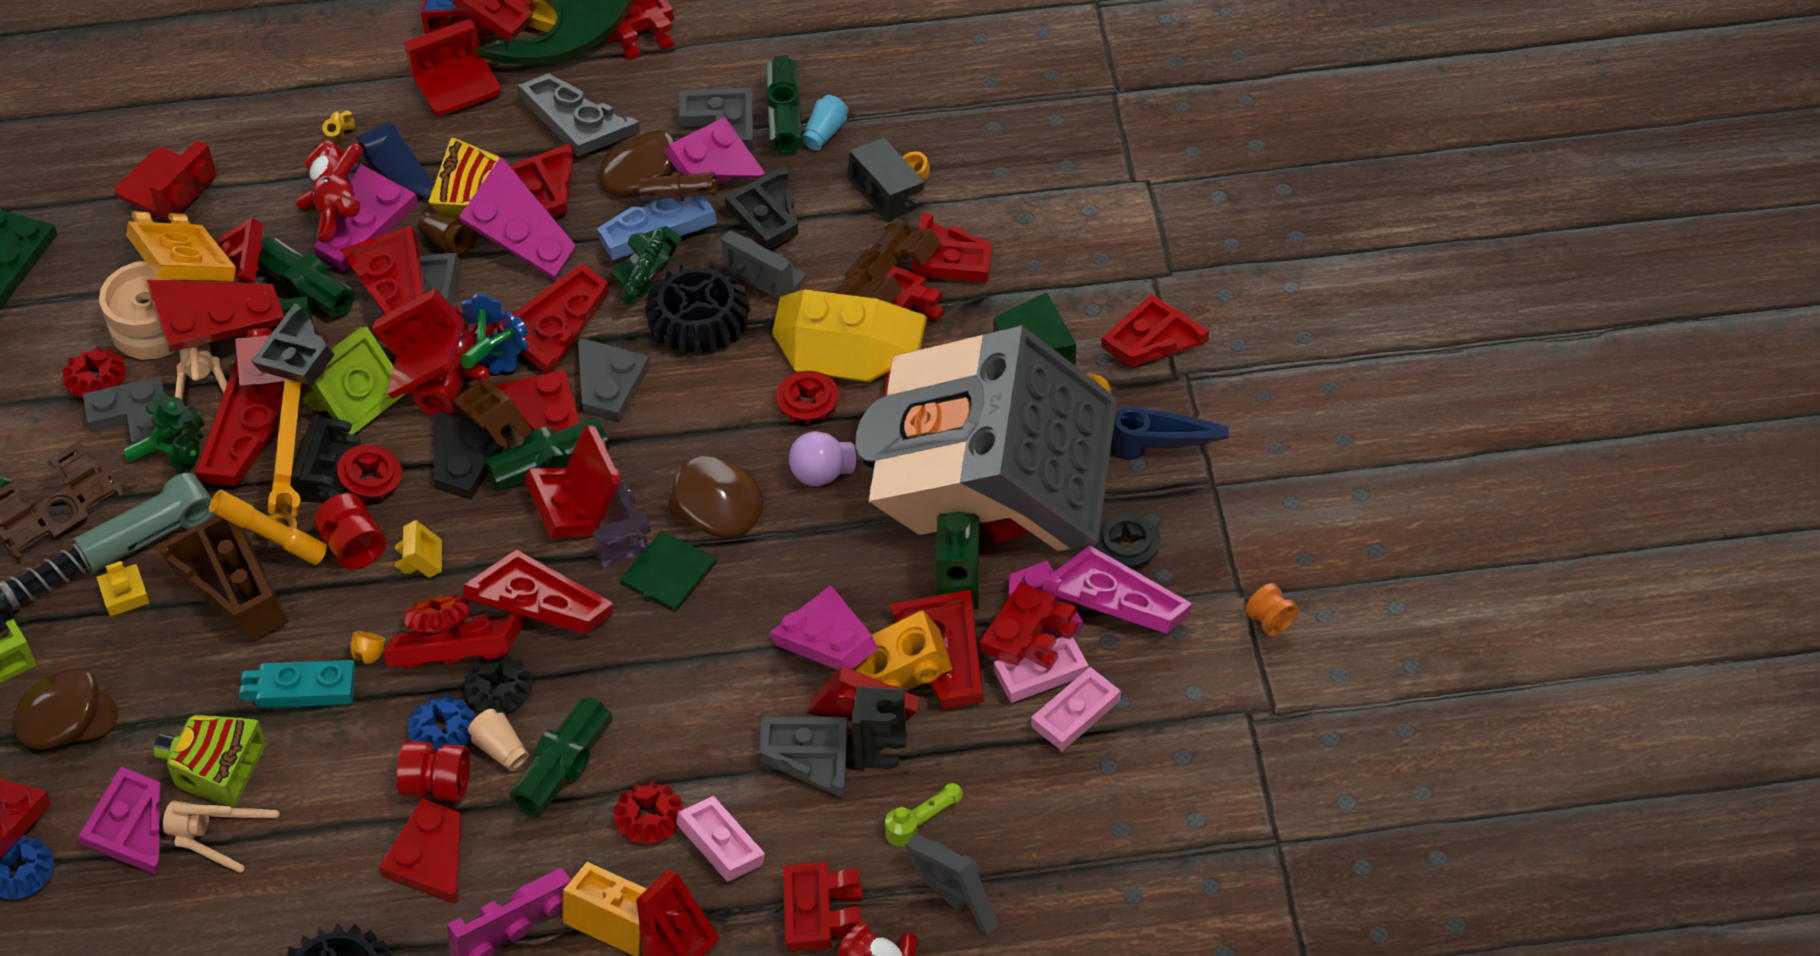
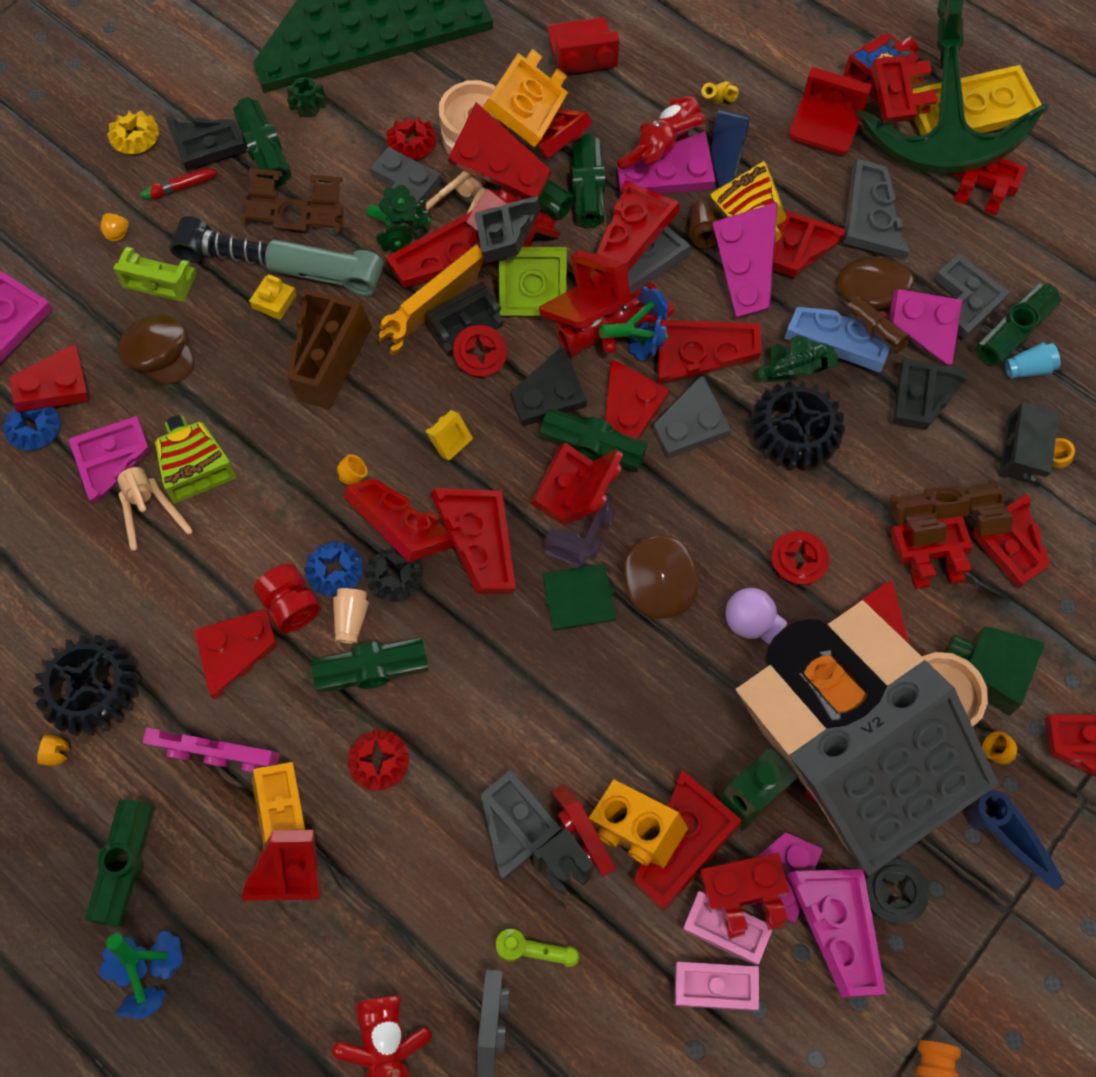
camera: 45 degrees right, 15 degrees up
light orange piece [209,490,327,565] -> none
teal hinge [238,660,356,707] -> none
red wheel [313,493,387,570] -> none
red gear [404,594,471,634] -> none
reddish brown hinge [452,378,533,447] -> none
bright pink plate [676,796,765,882] -> none
dark grey bracket [721,230,806,300] -> none
dark pink wing [770,585,878,670] -> none
yellow wedge [772,289,927,383] -> none
red plate [783,862,863,952] -> none

